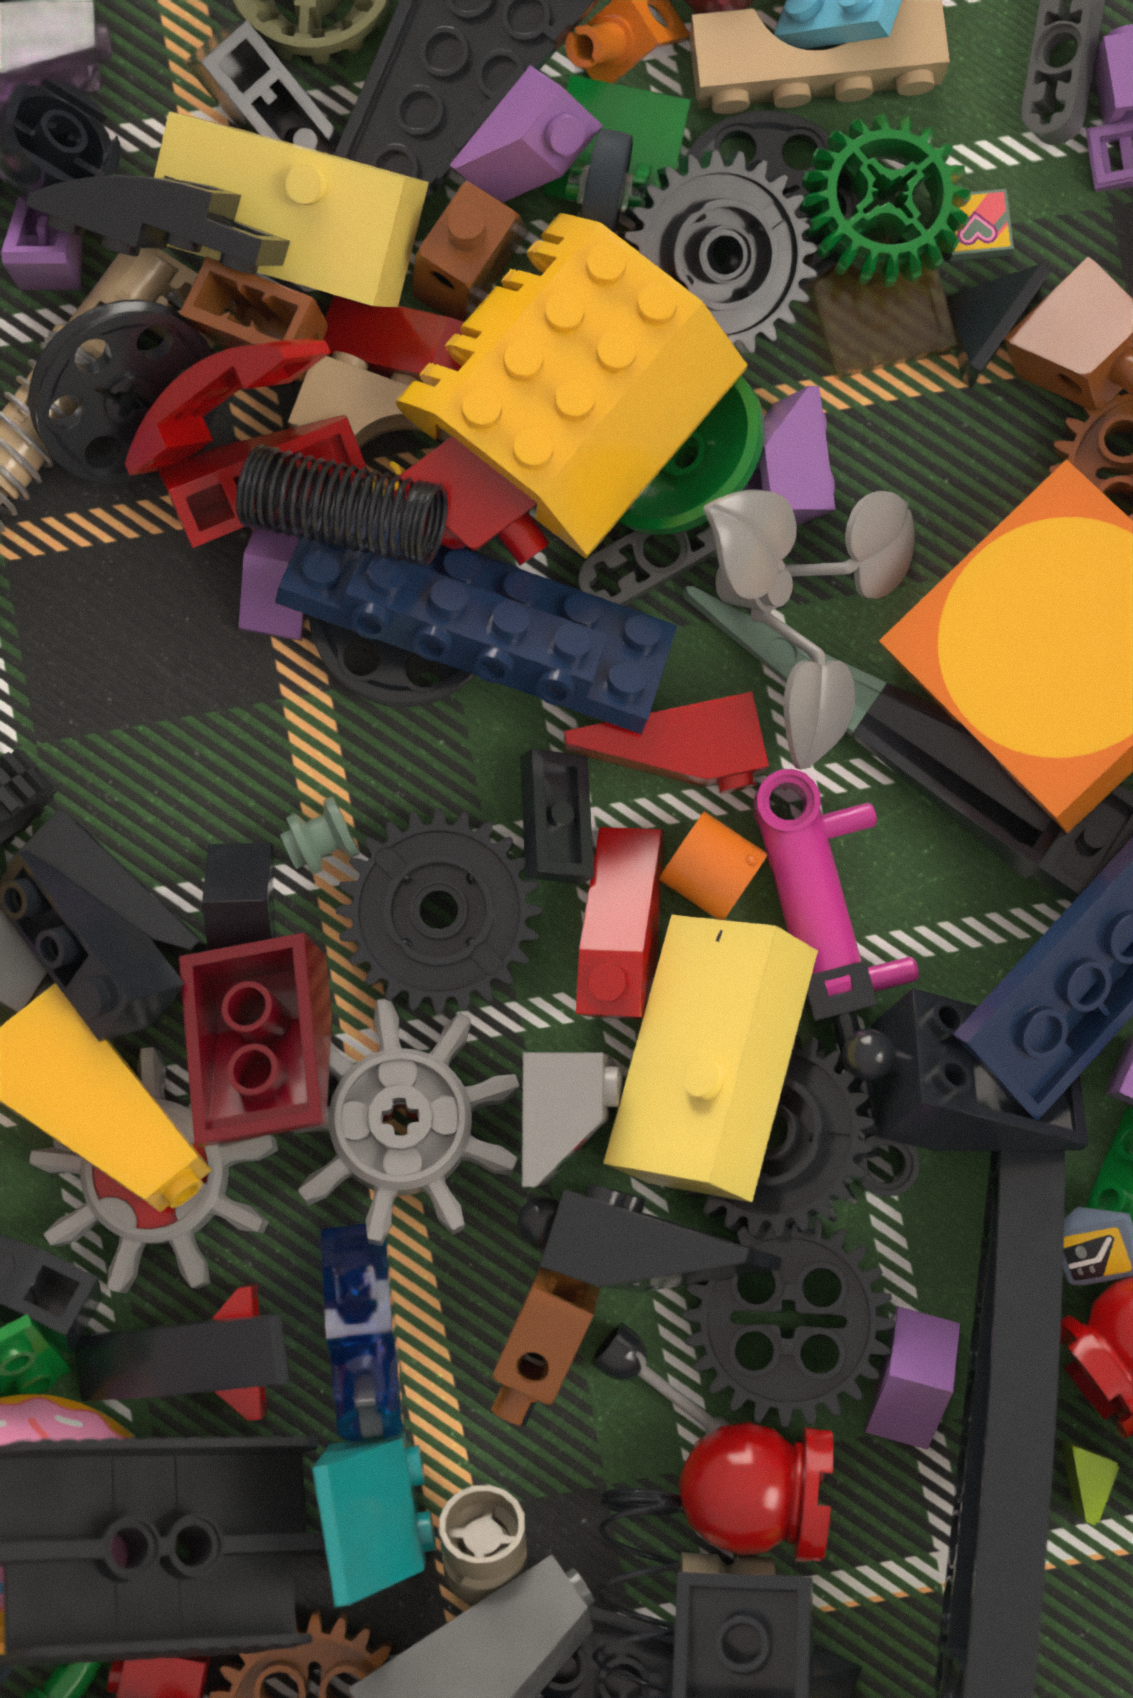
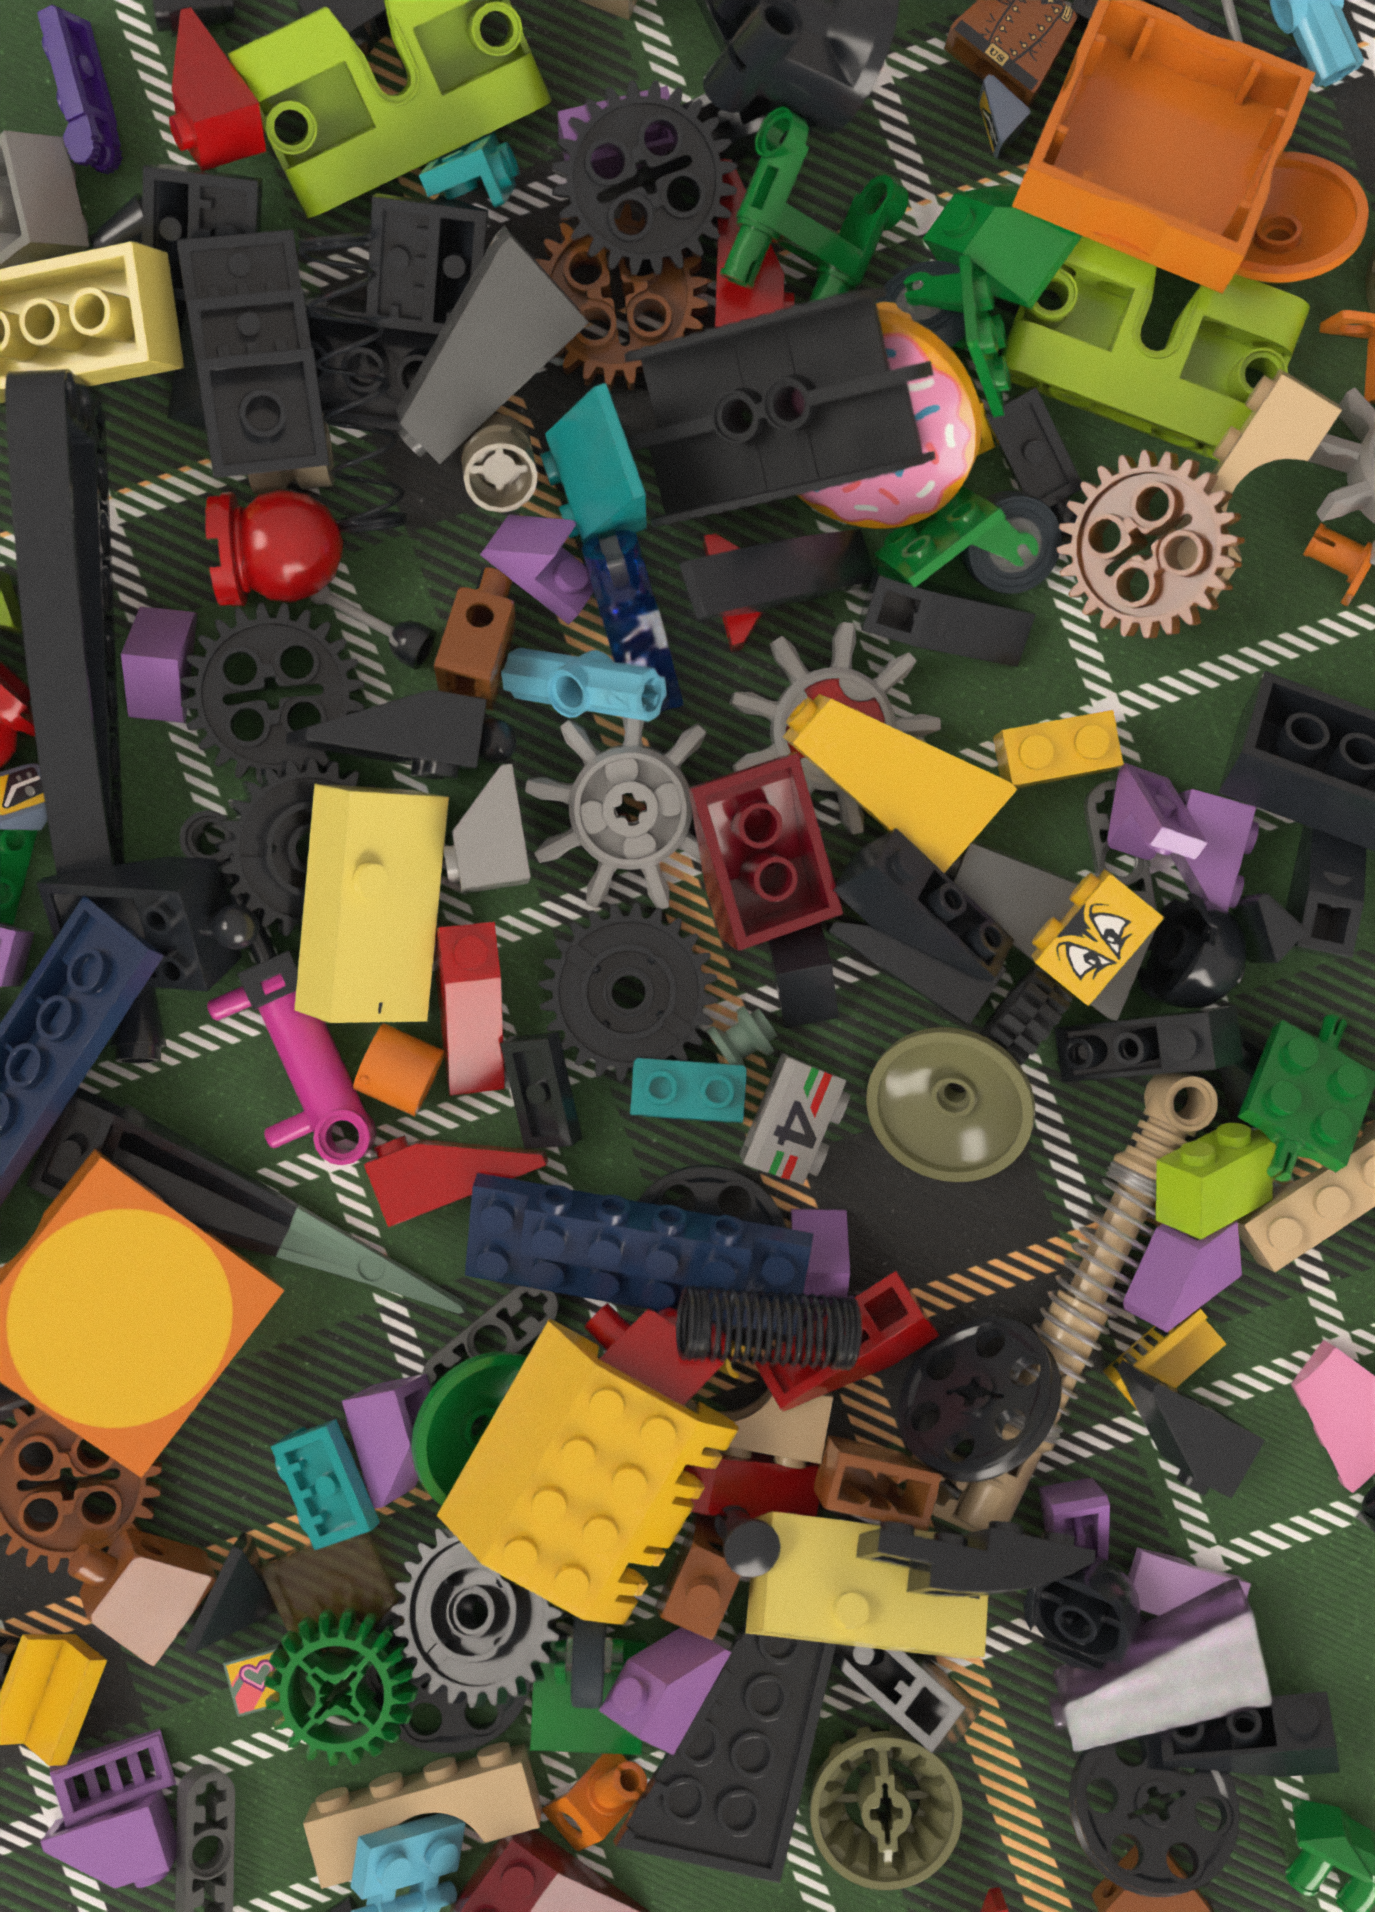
camera: 175 degrees right, 5 degrees up
red slope [125,339,331,476] -> none
light grey plant [703,490,915,770] -> none
none -> black cone [110,986,167,1064]
none -> teal bracket [271,1419,380,1550]
none -> medium lavender slope [480,515,598,625]
none -> medium azure piece [501,648,667,721]
none -> teal bracket [630,1058,747,1123]
none -> black pin [714,1505,781,1578]
none -> light grey slope [739,1053,851,1185]
none -> olive dish [866,1027,1035,1182]

